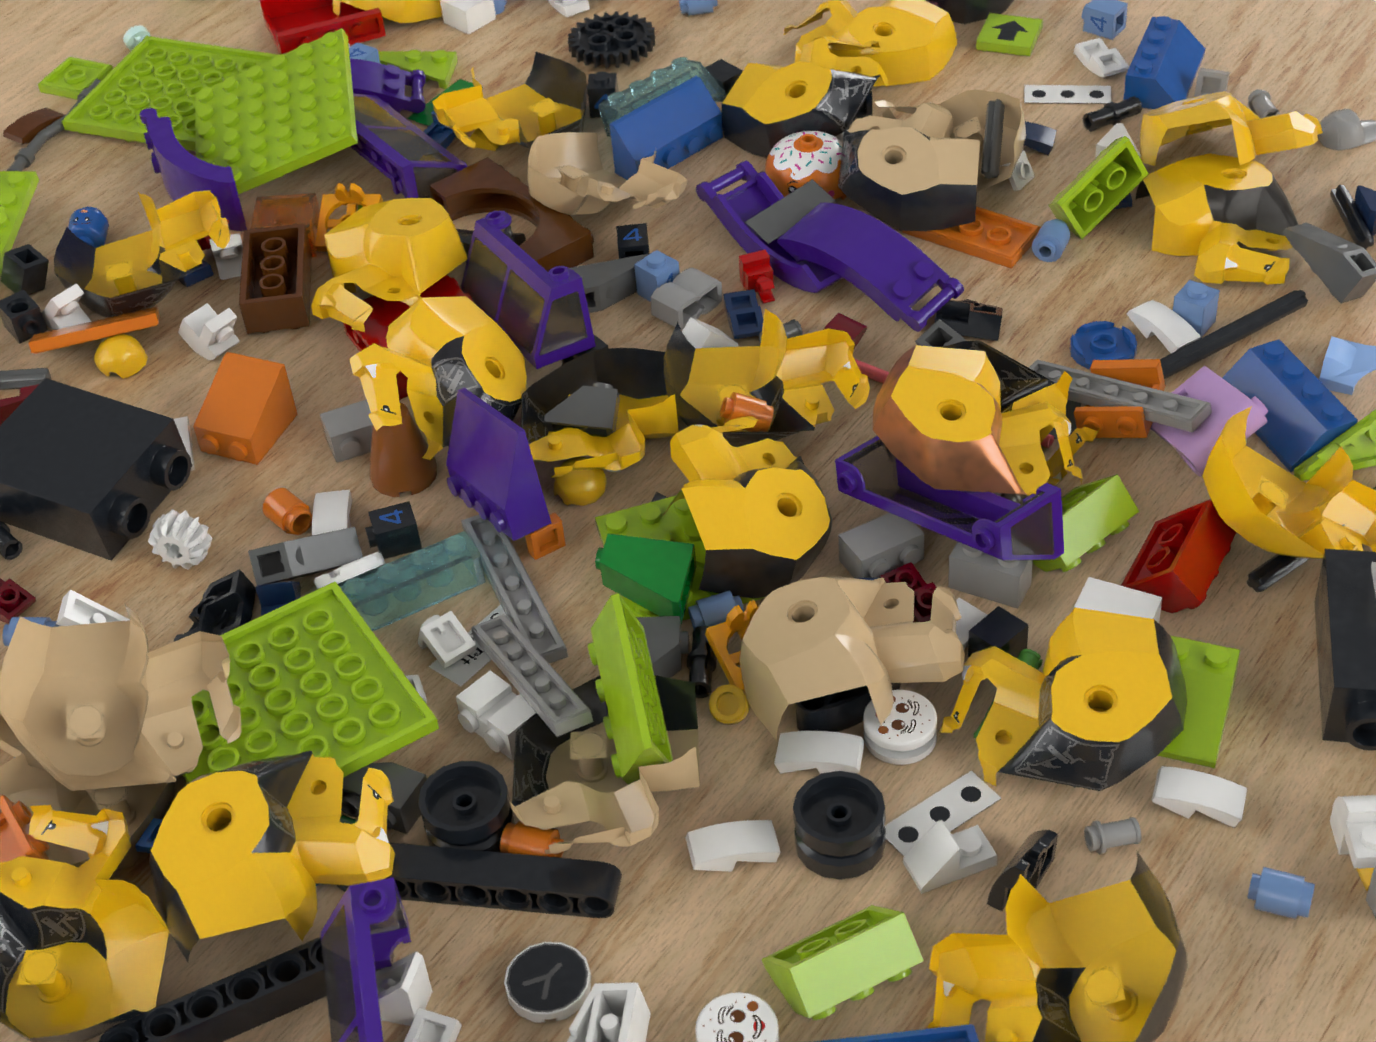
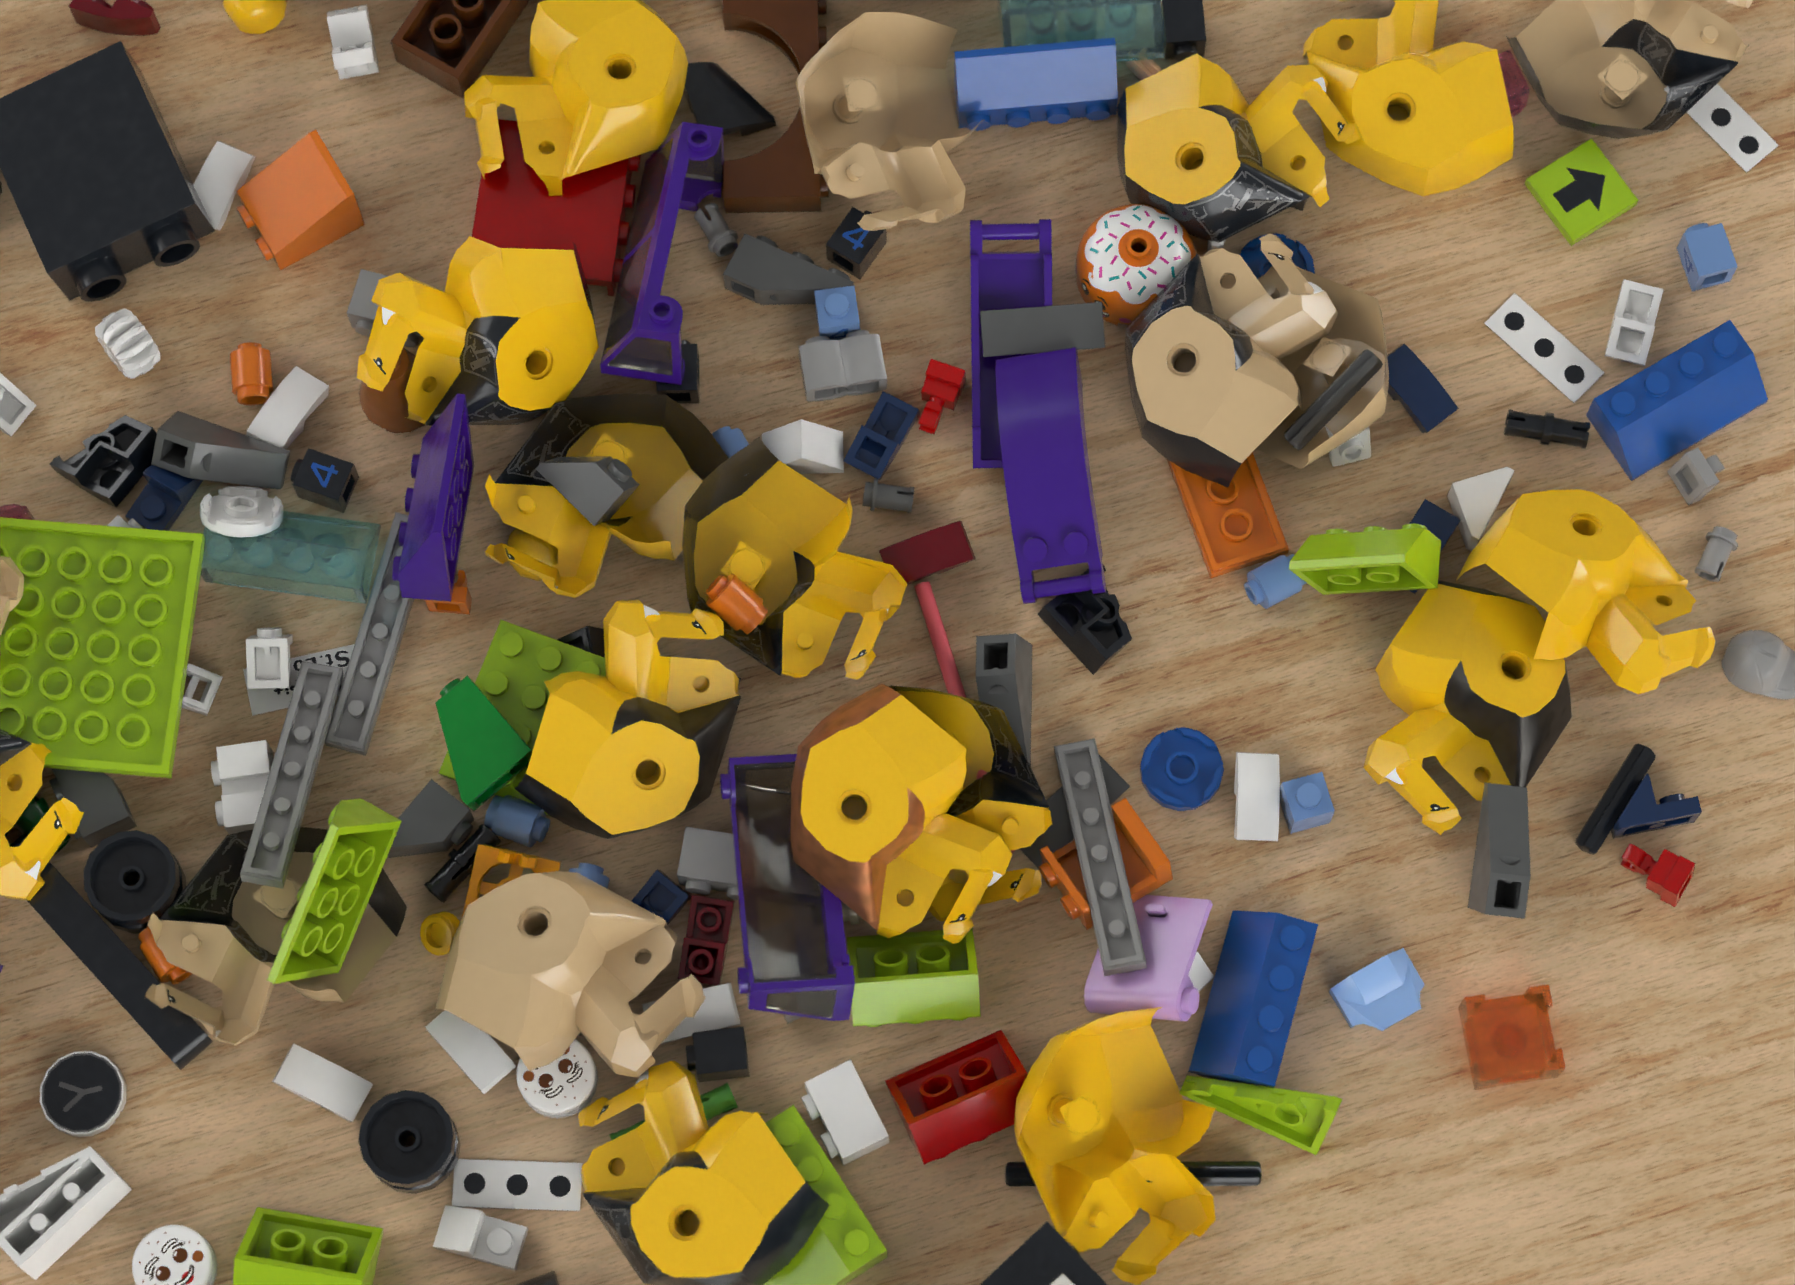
camera: 35 degrees right, 30 degrees up
black axle [1160,290,1308,379] -> none

